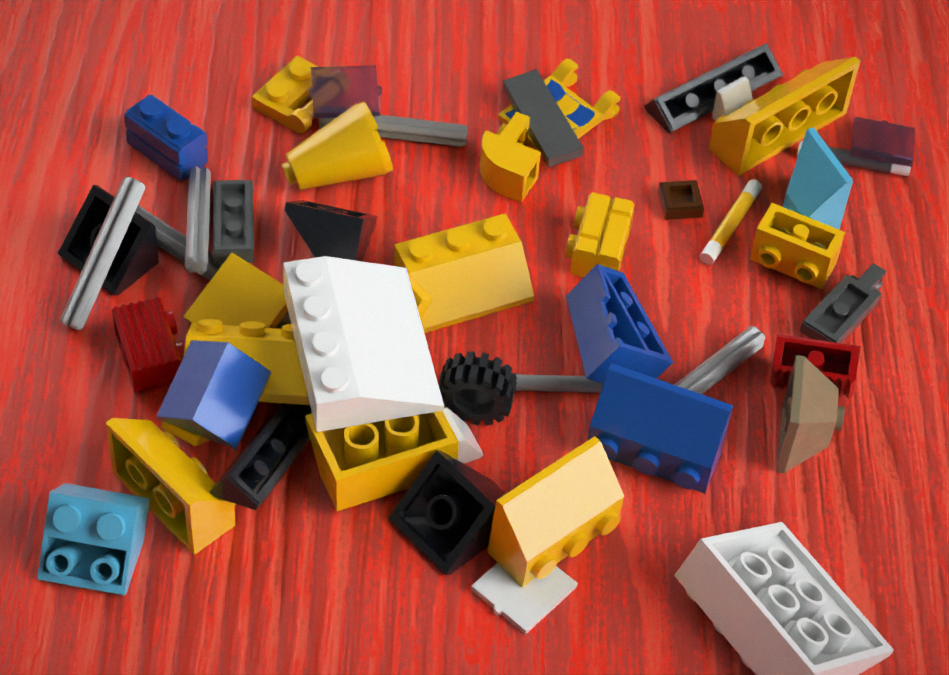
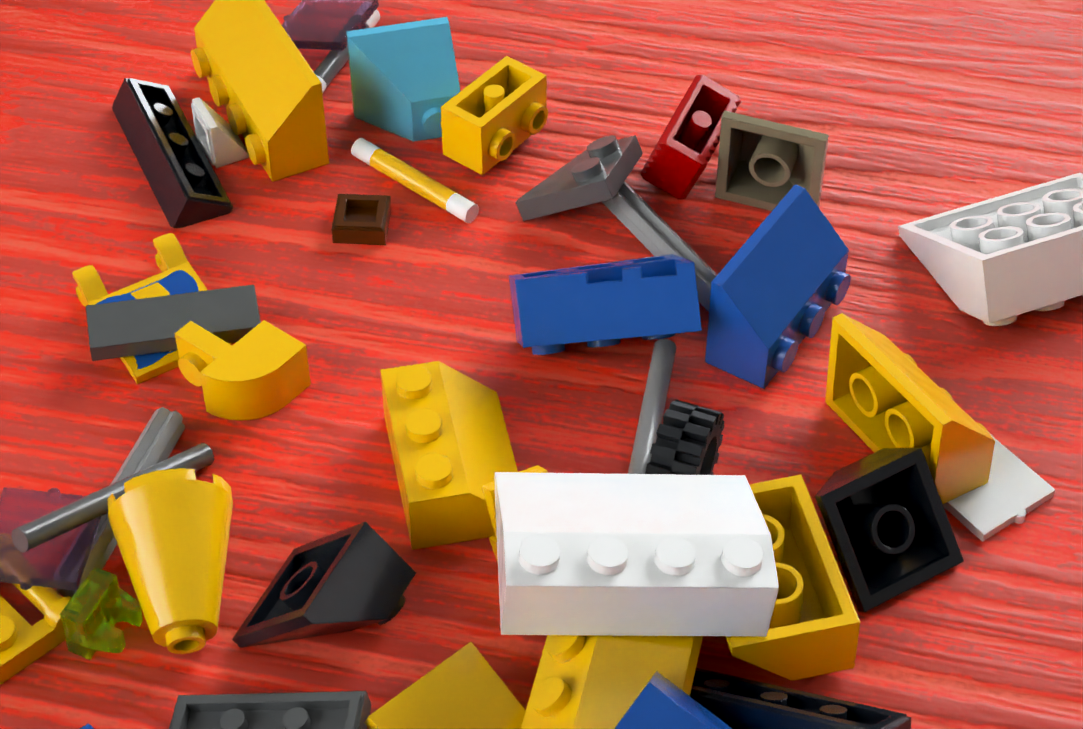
camera: 75 degrees left, 5 degrees down
yellow brick [565,192,635,277] -> none
dark grey hinge [800,263,887,343] -> none
none -> dark grey bar [11,443,214,552]
none -> clear neon green tile [60,567,143,660]
none -> dark grey wing [515,135,643,221]

